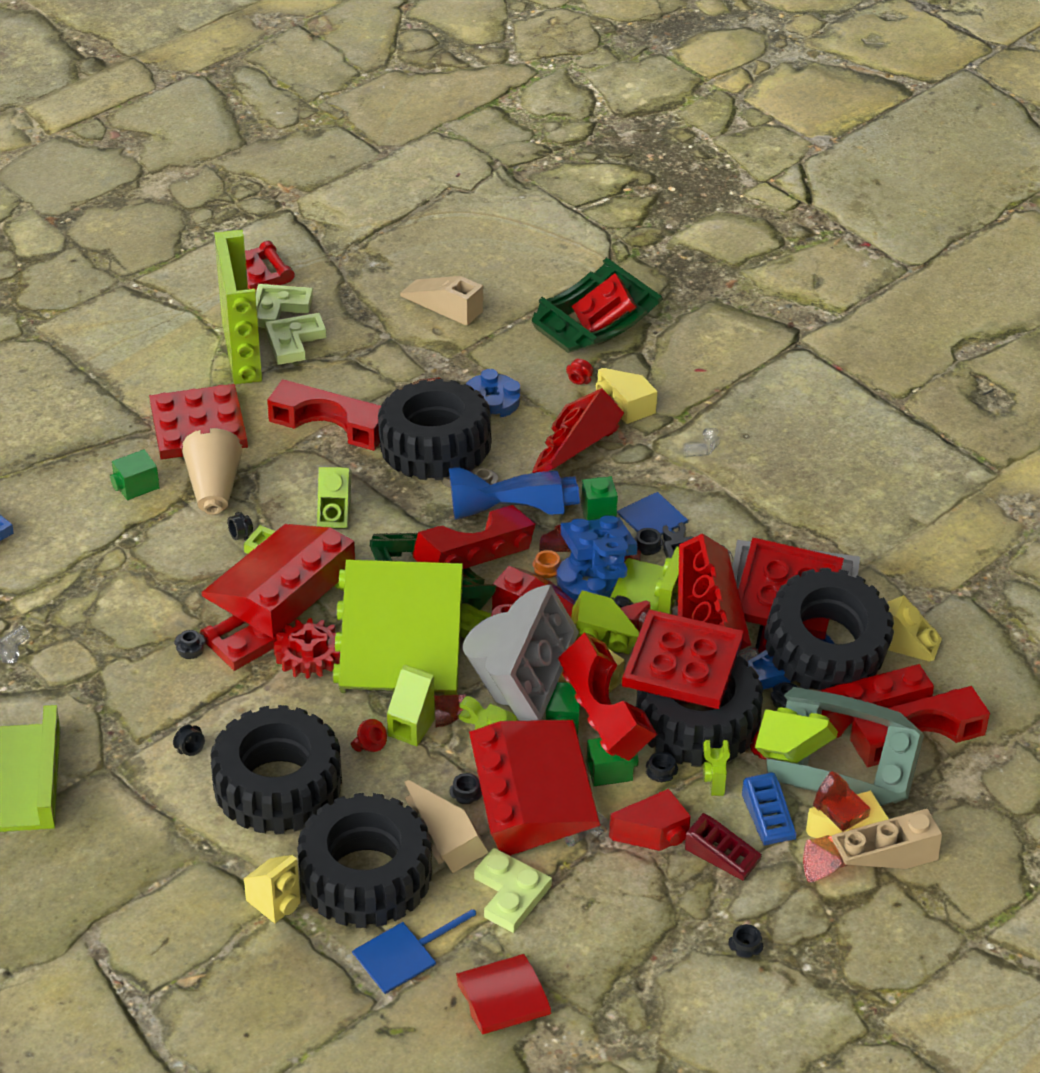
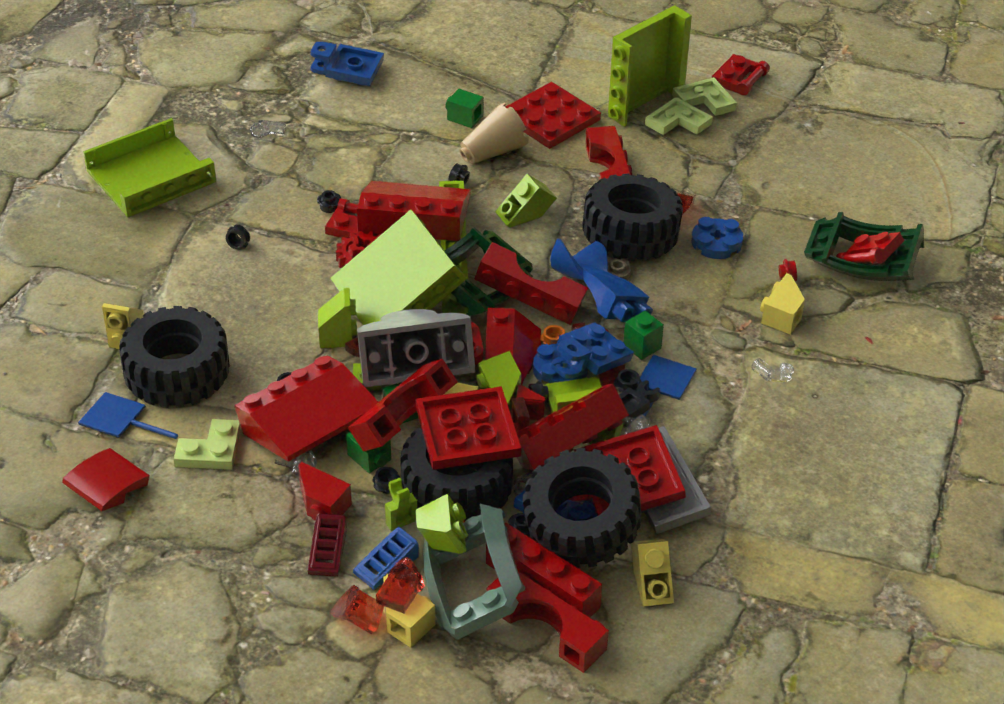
camera: 60 degrees right, 0 degrees up
black tyre [210,705,342,834] -> none
red plate [351,719,387,752] -> none
tan slope [400,276,483,326] -> none
tan slope [404,780,489,873] -> none
red wedge [532,388,624,473] -> none
black plate [728,924,764,958] -> none
tan slope [831,809,942,869] -> none

